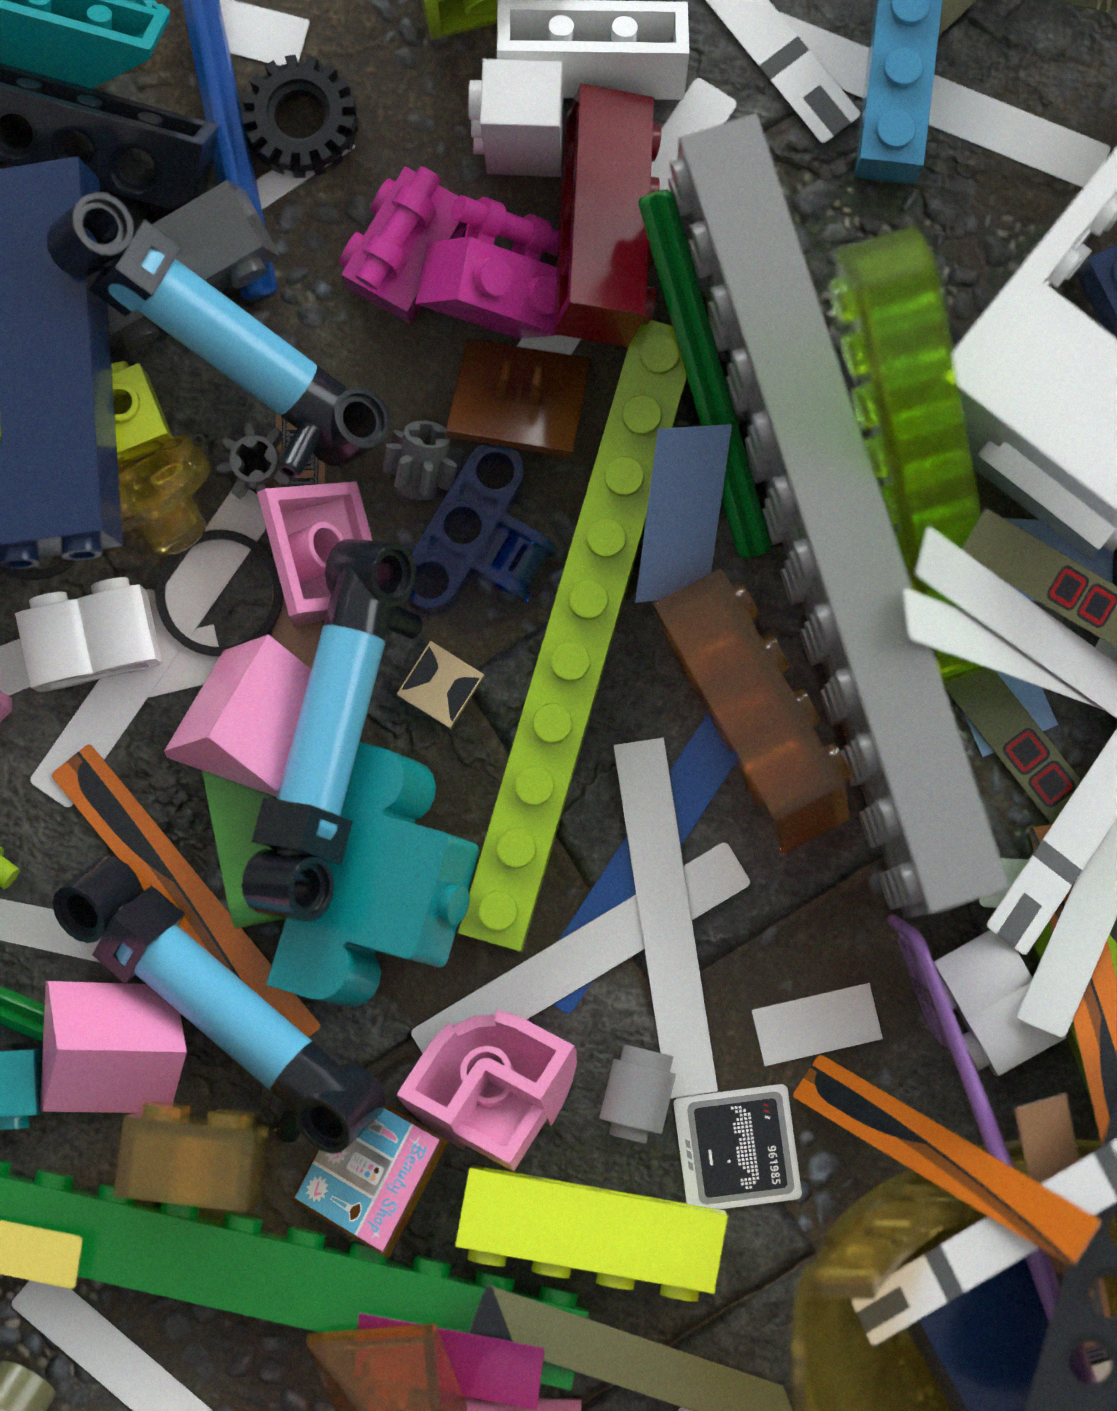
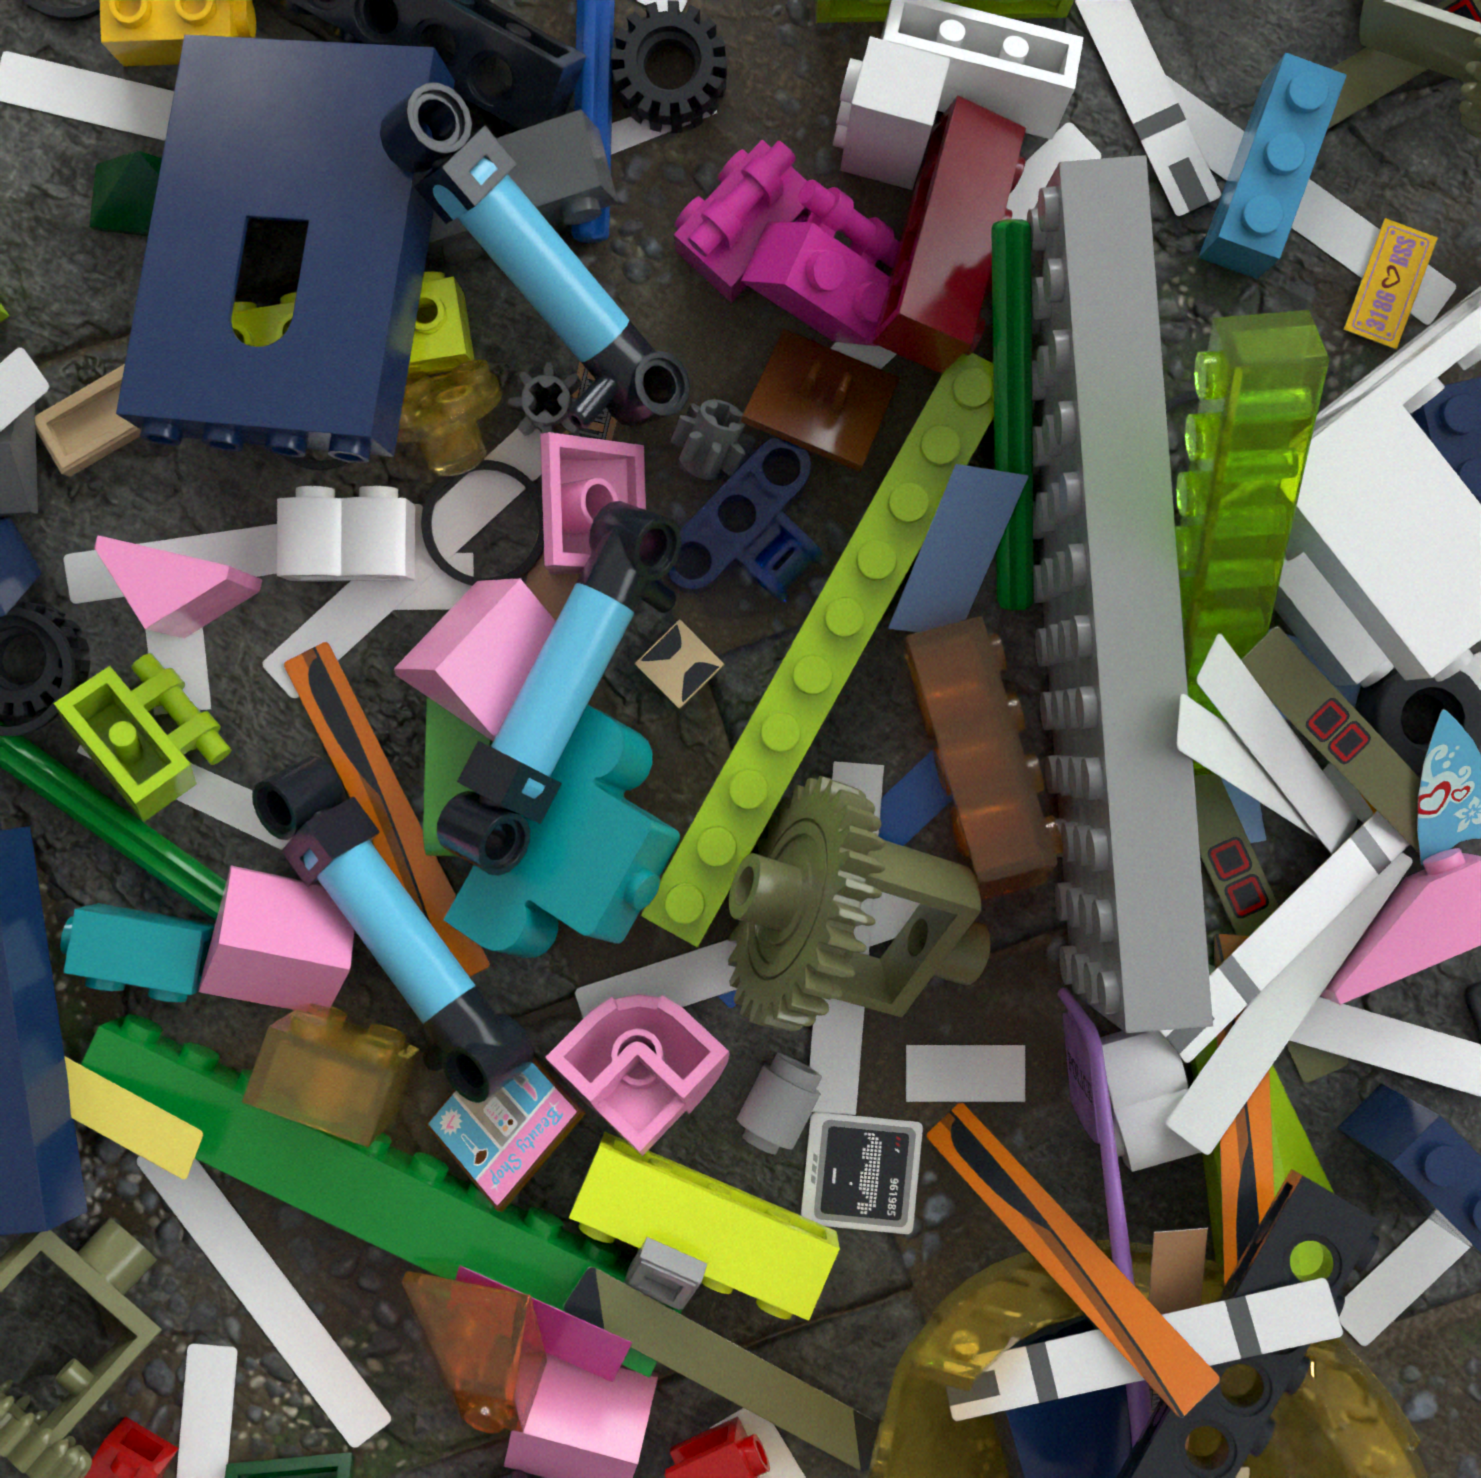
camera: 10 degrees right, 5 degrees up
none -> light grey tile [623,1237,707,1310]
none -> olive piece [728,776,991,1031]
none -> yellow sticker [1344,218,1438,349]

